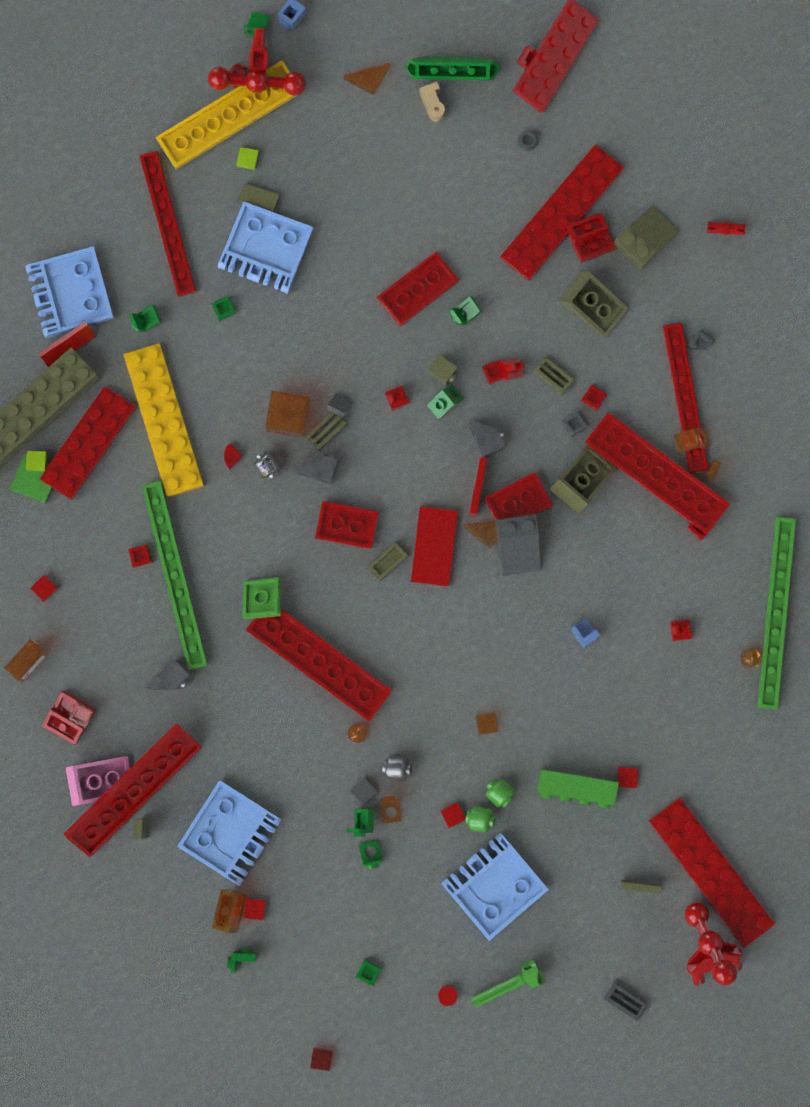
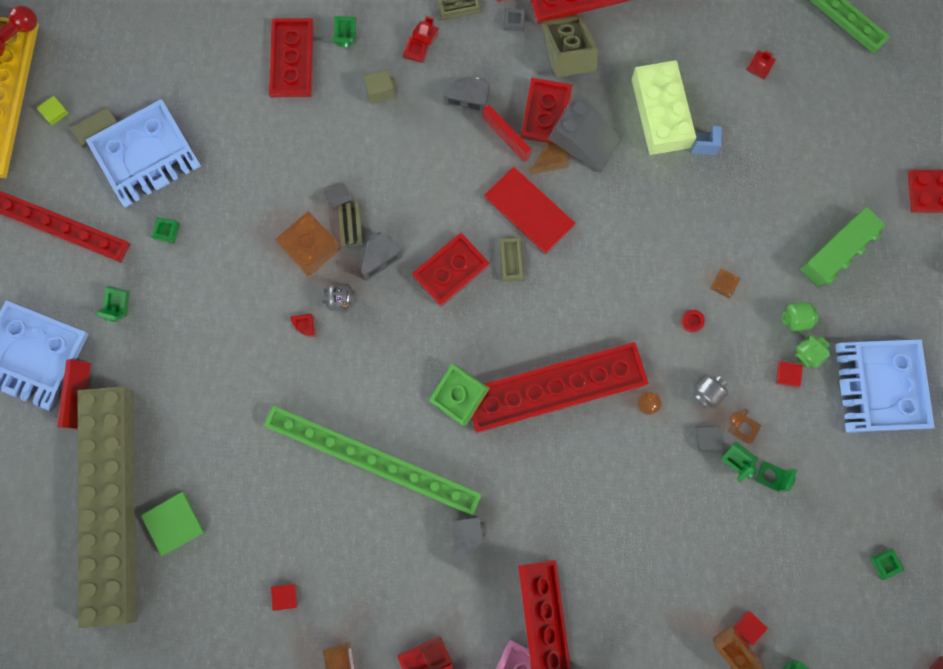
camera: 55 degrees left, 5 degrees down
lime tile [26,451,47,471] -> none
red plate [40,386,136,501] -> none
yellow plate [123,343,204,498] -> none
red tile [128,544,152,568] -> none
light blue hinge [177,780,282,886] -> none
red tile [385,385,410,411] -> none
green bracket [427,385,464,419] -> none
red tile [617,767,638,788] -> none
clear orange tile [741,648,761,668] -> none
none -> yellowish green brick [631,60,696,155]
none -> red tile [681,310,705,333]

